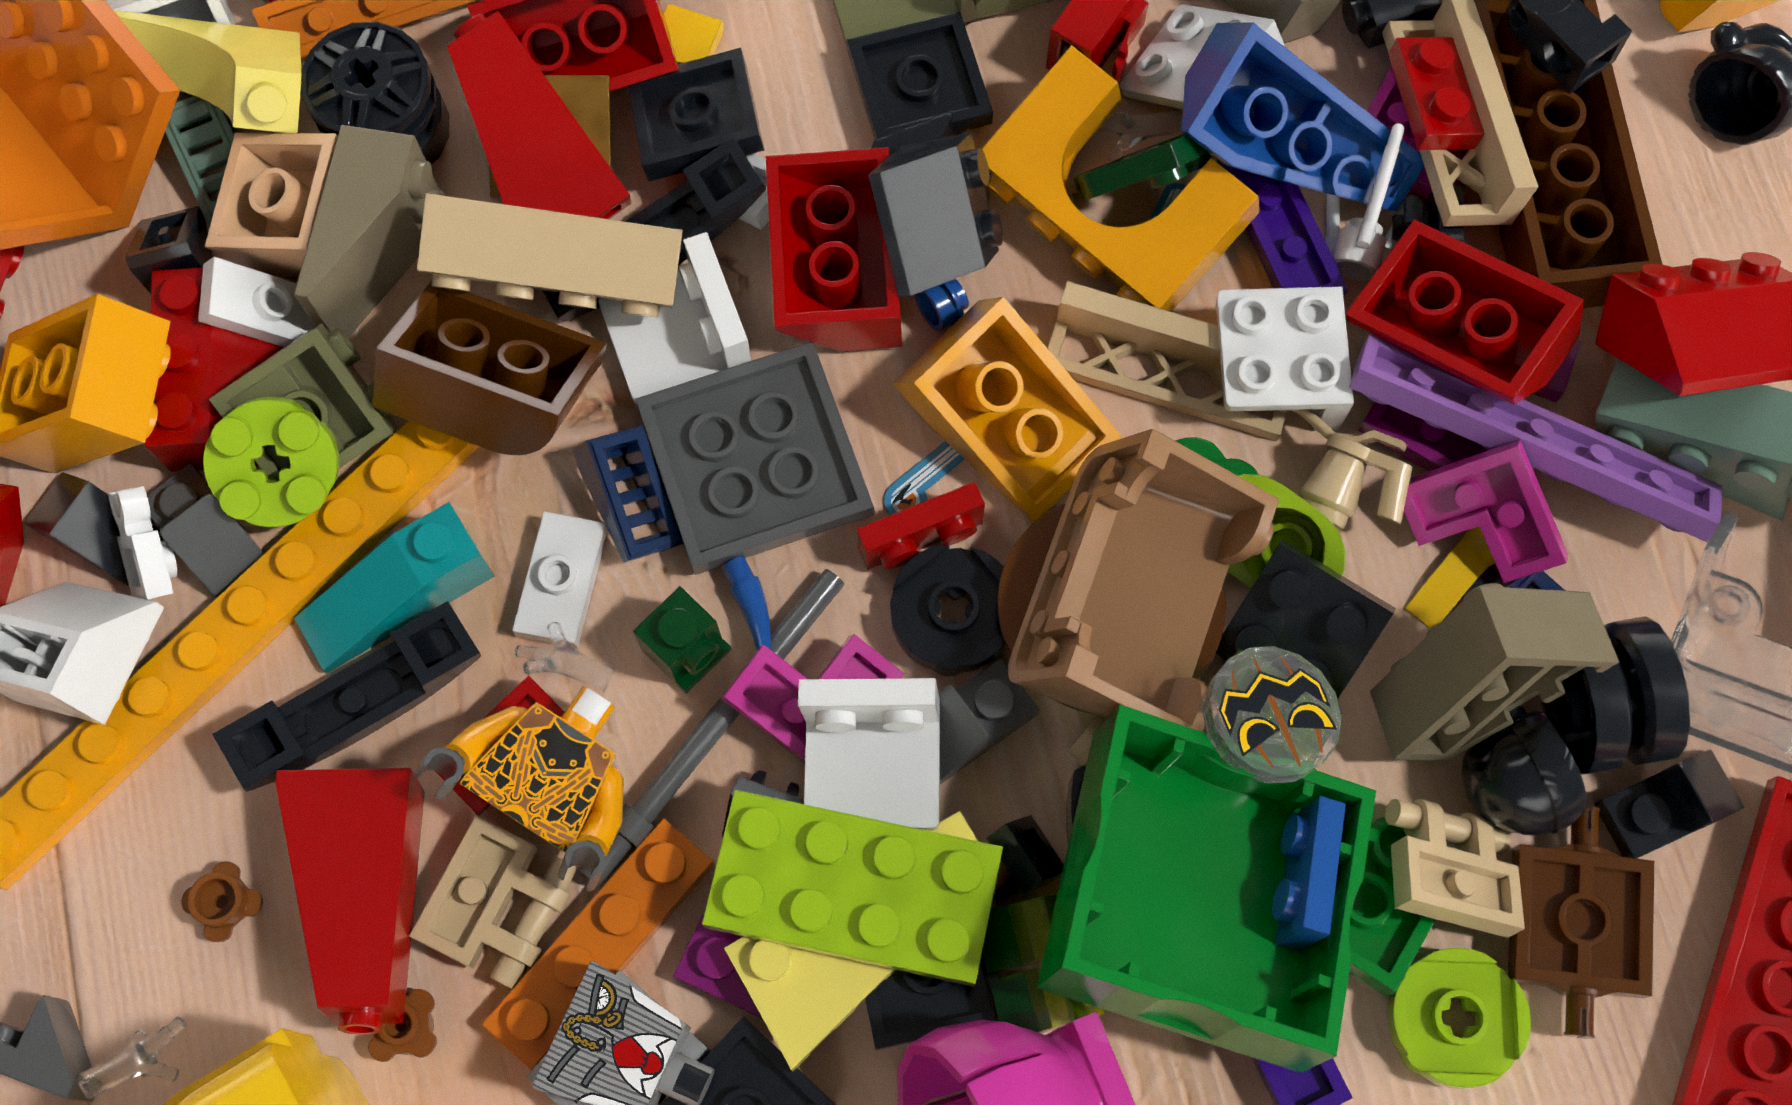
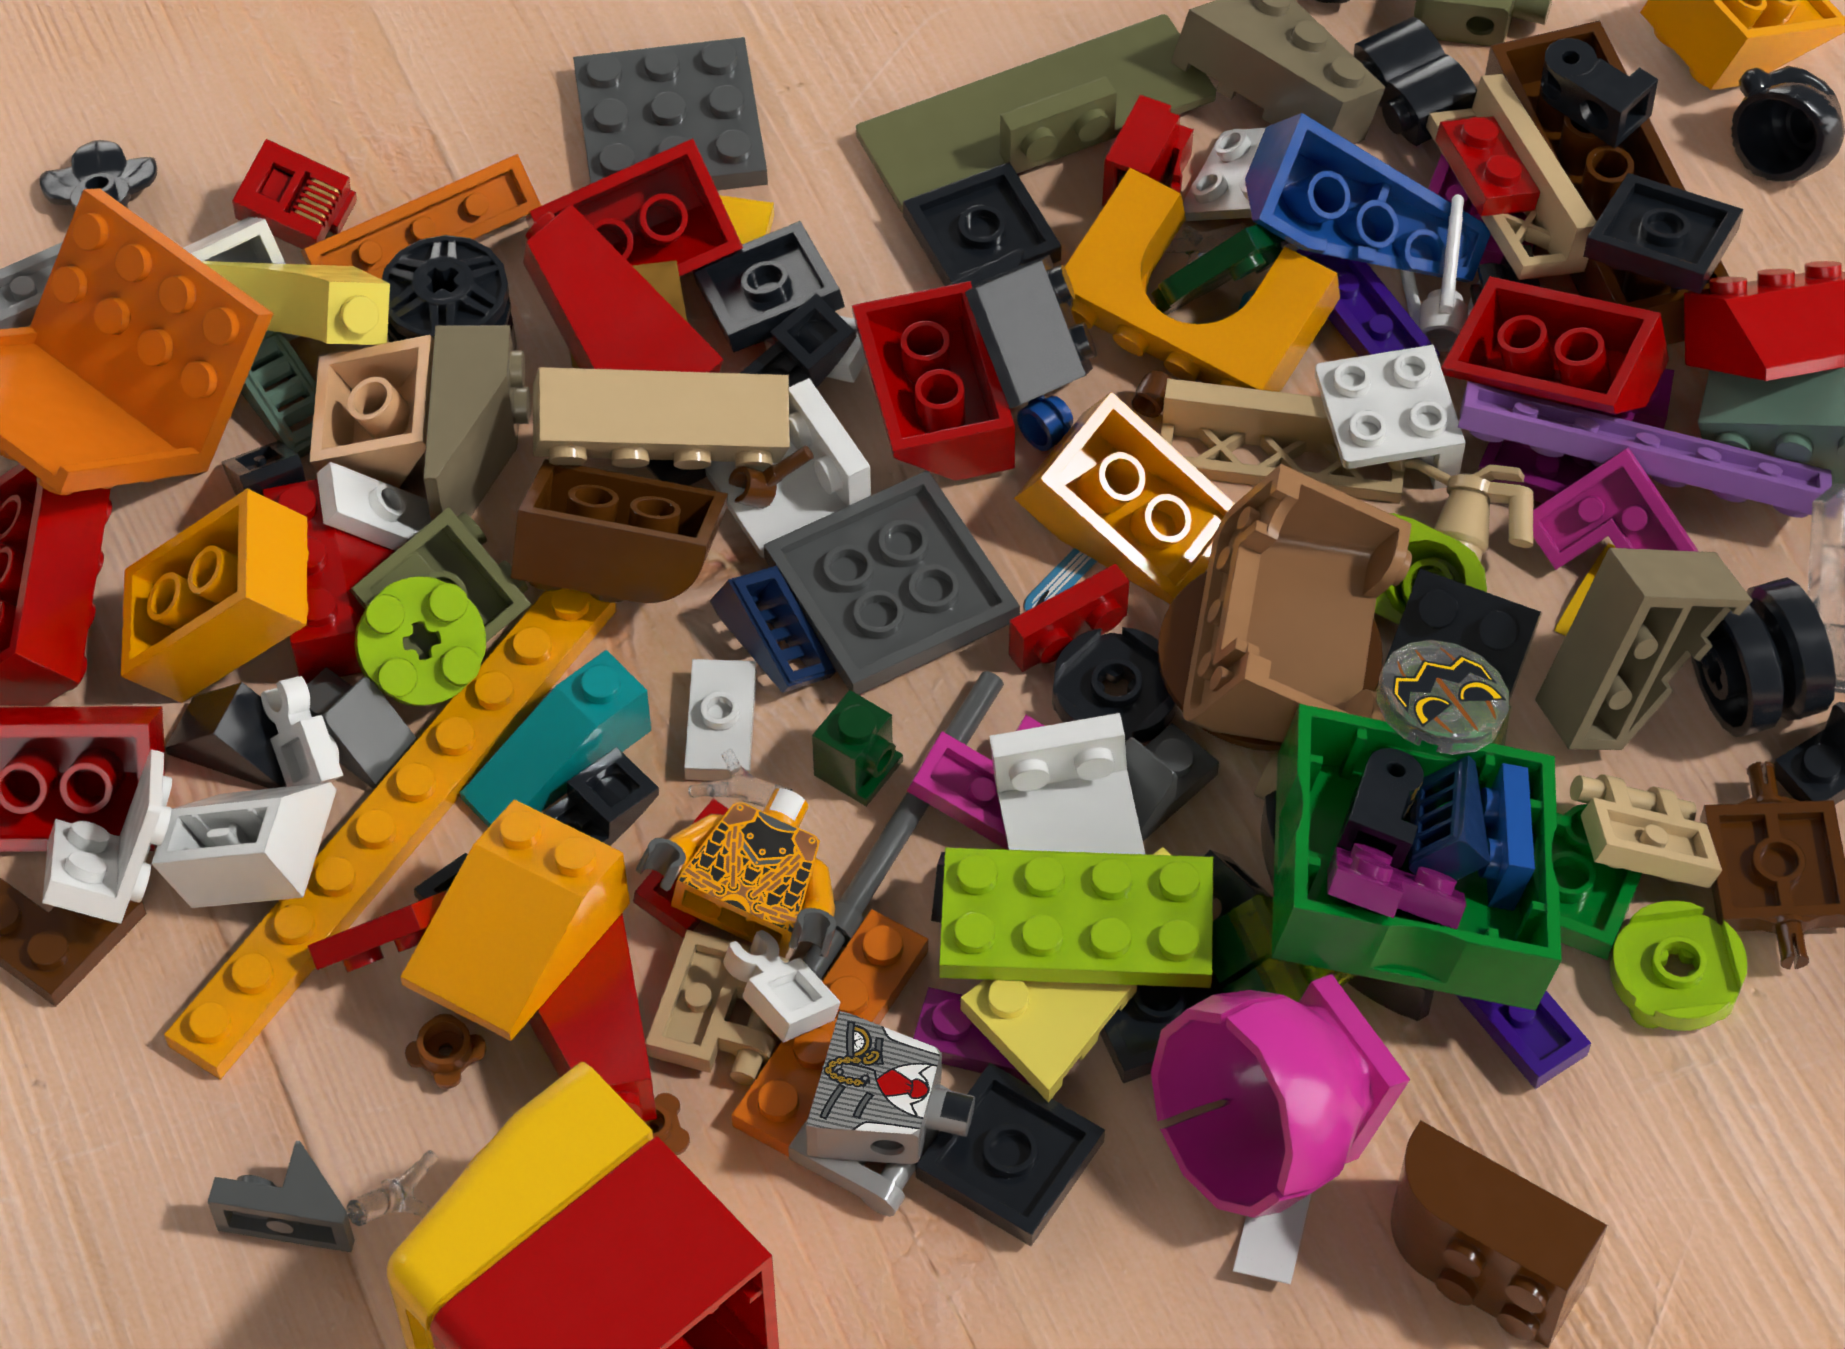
camera: 10 degrees left, 15 degrees down
blue helmet [722,556,771,650] -> none
black piece [1462,705,1587,836] -> none
none -> red plate [307,891,447,973]
none -> light orange slope [400,799,630,1041]
none -> white plate [723,930,841,1043]
none -> reddish brown hand [728,445,814,508]
none -> reddish brown hand [1132,370,1172,418]
none -> magenta plate [1327,843,1466,929]
none -> black leg [1331,748,1424,870]
none -> dark blue slope [1407,755,1491,881]
none -> black plate [1583,173,1743,294]

